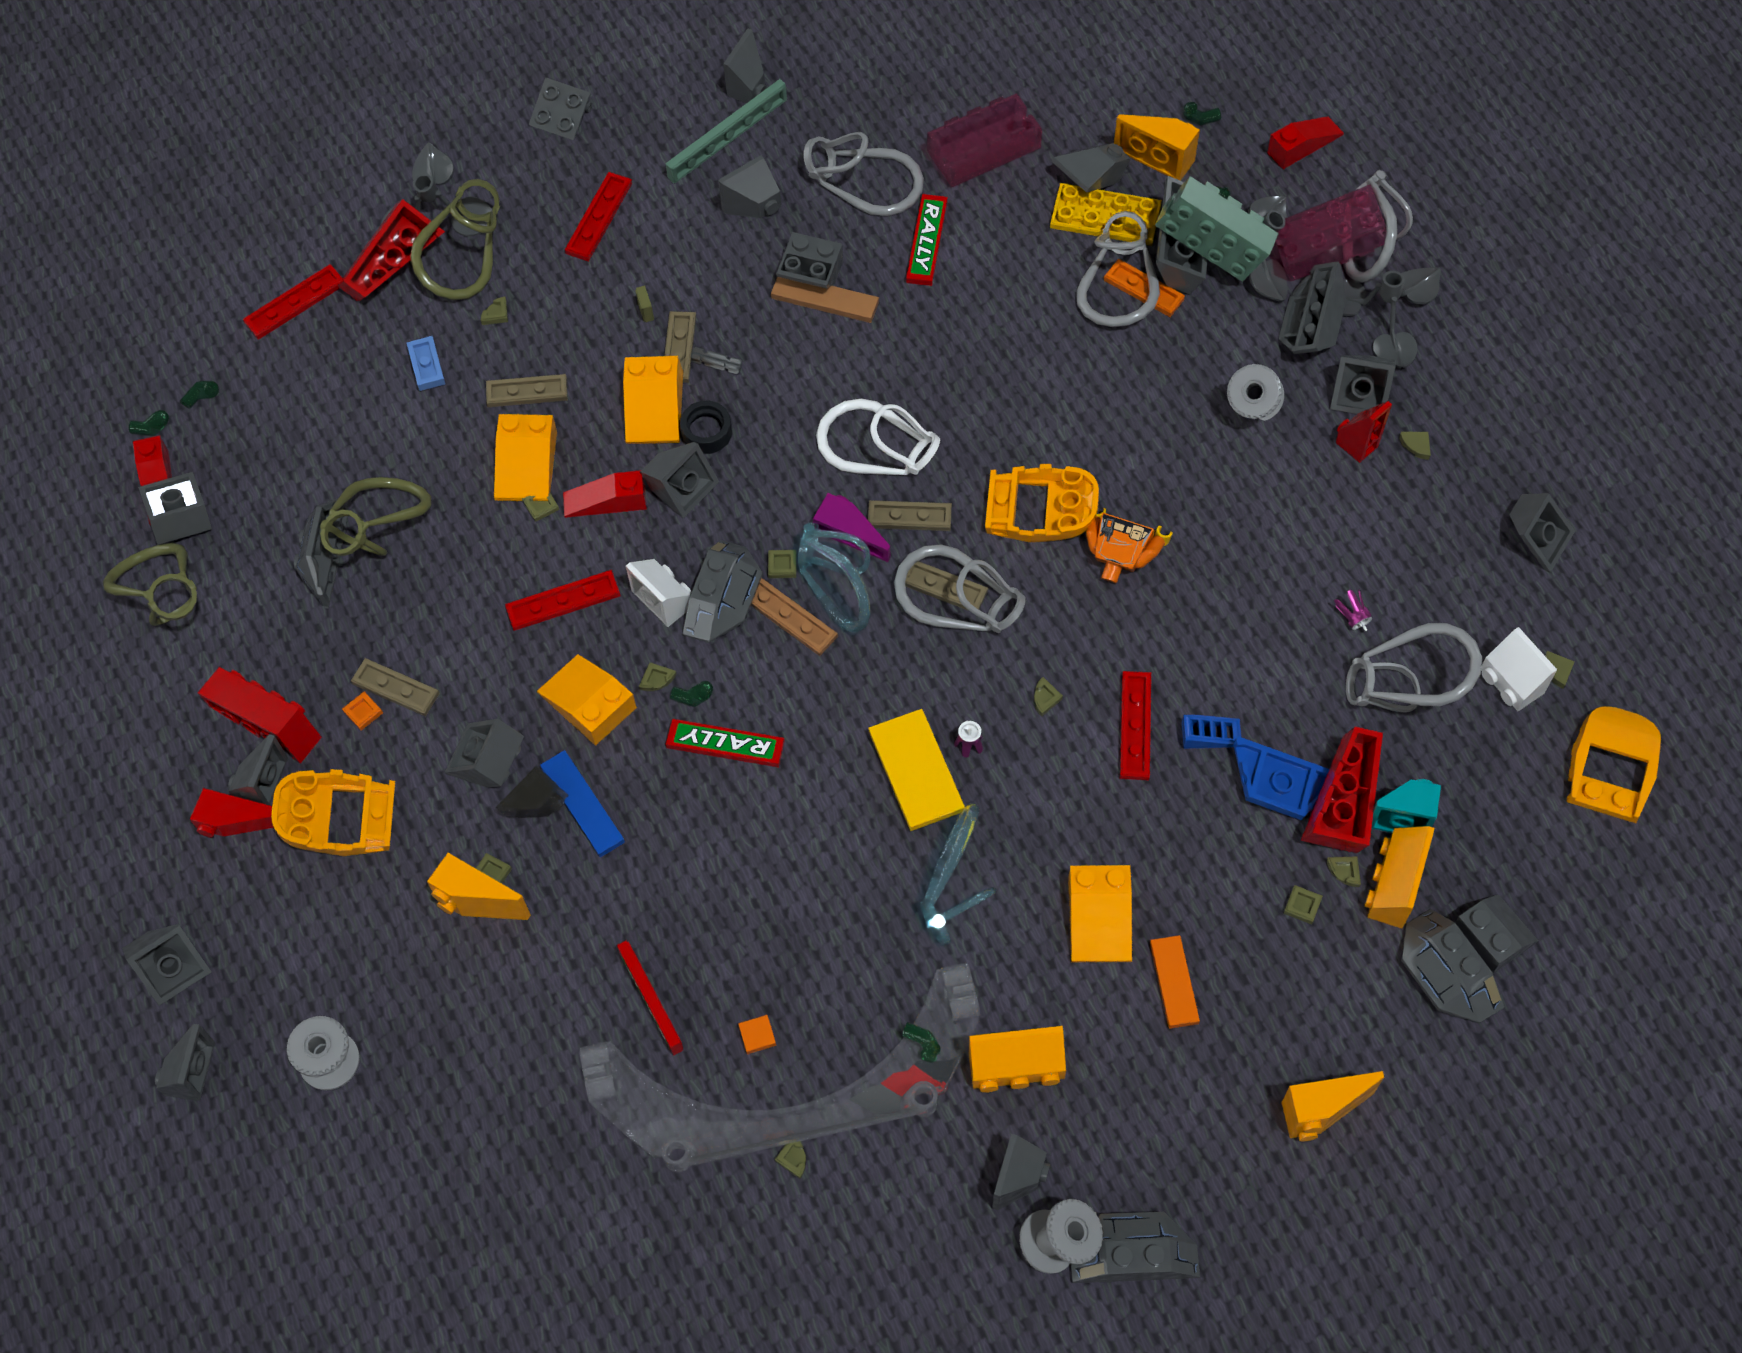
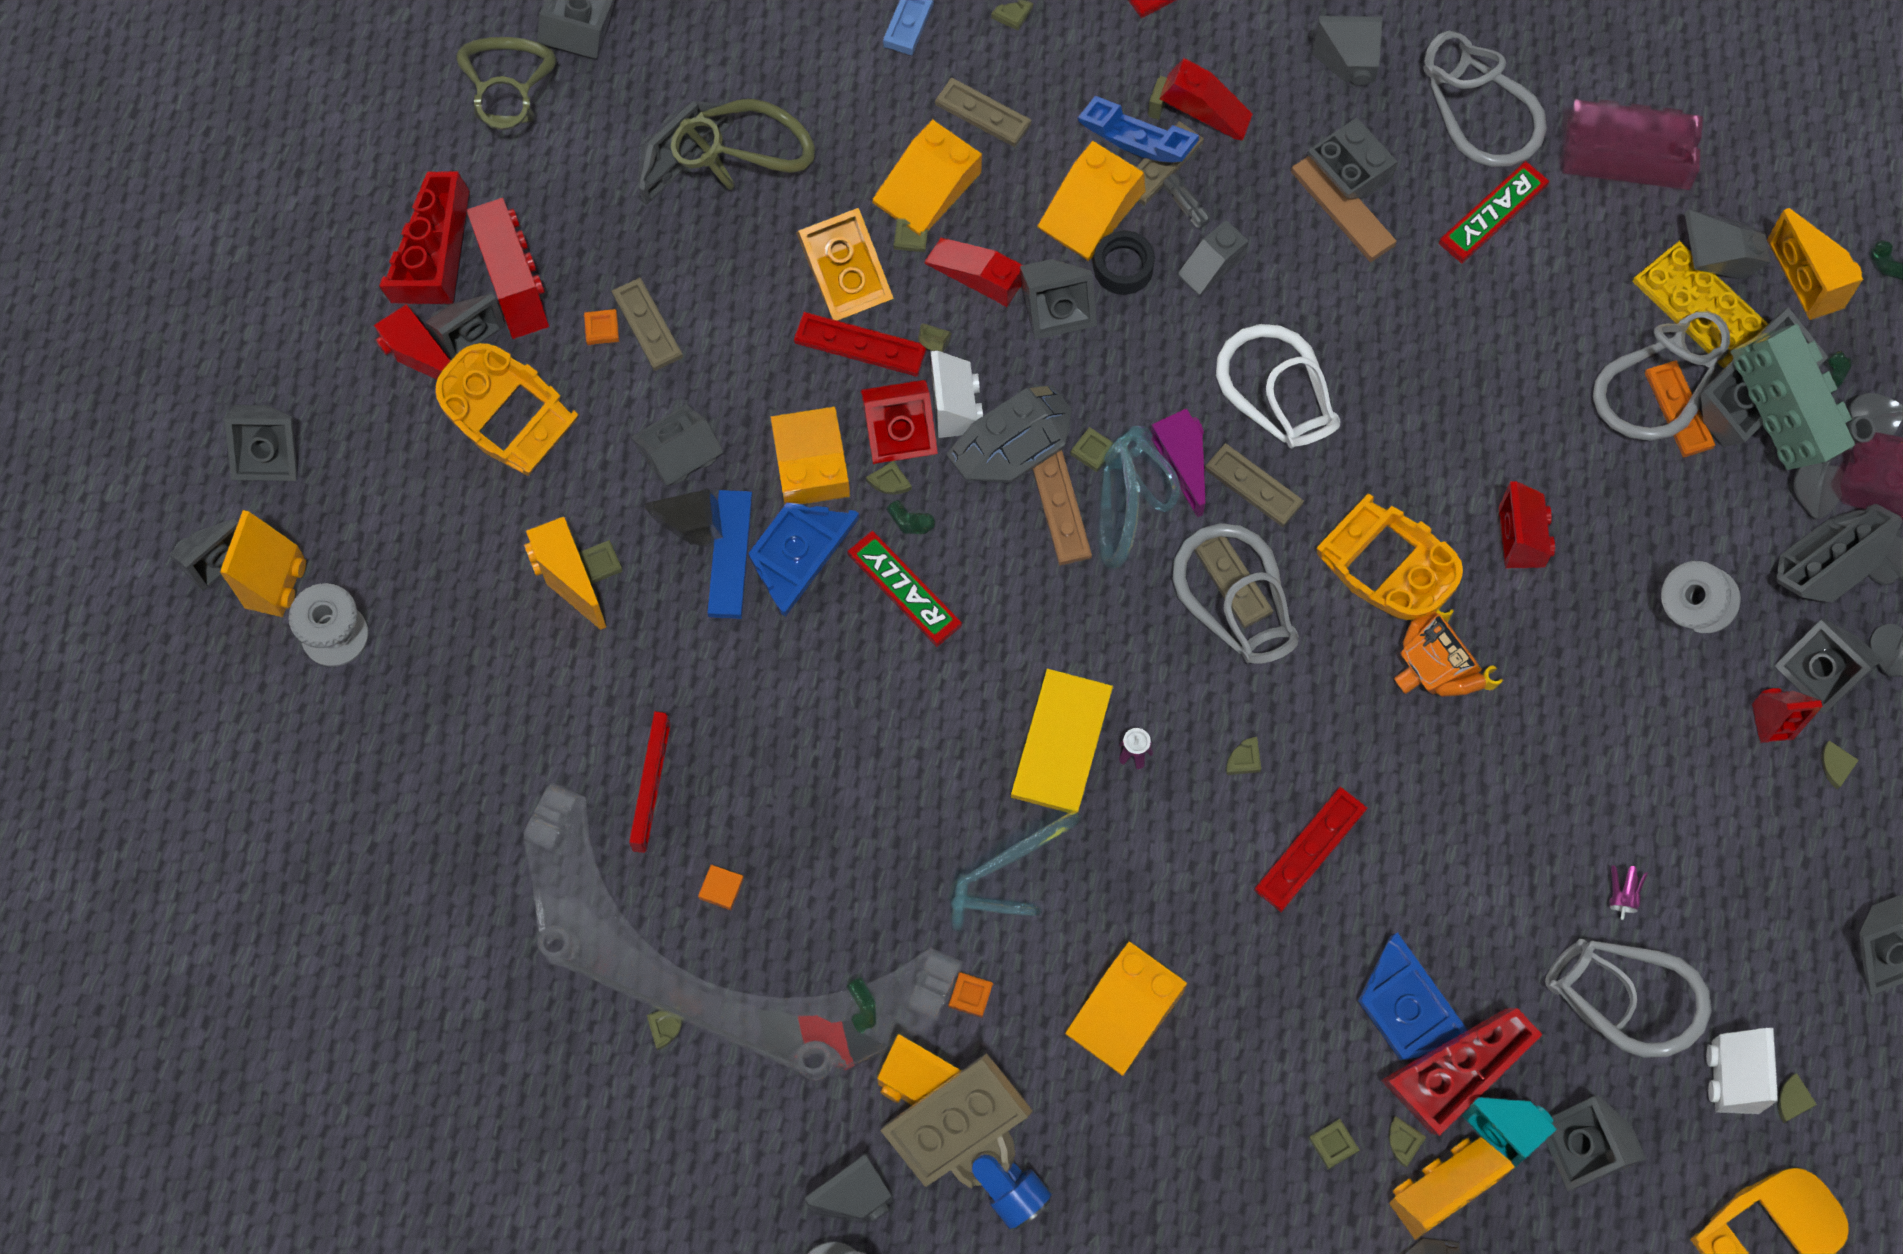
camera: 35 degrees right, 5 degrees up
orange tile [1150,935,1200,1029] -> none
blue slope [1181,715,1241,749] -> none
none -> light orange slope [220,510,306,617]
none -> red wedge [379,171,469,304]
none -> blue wing [748,502,860,617]
none -> light orange slope [796,208,894,321]
none -> red slope [861,380,938,464]
none -> dark tan plate [880,1053,1052,1230]
none -> olive tile [918,323,952,352]
none -> orange tile [949,972,993,1018]
none -> blue slope [1078,96,1200,162]
none -> red slope [1159,58,1252,141]
none -> dark grey slope [1177,220,1249,297]
none -> red slope [1499,481,1555,569]
none -> dark grey slope [1545,1095,1647,1191]

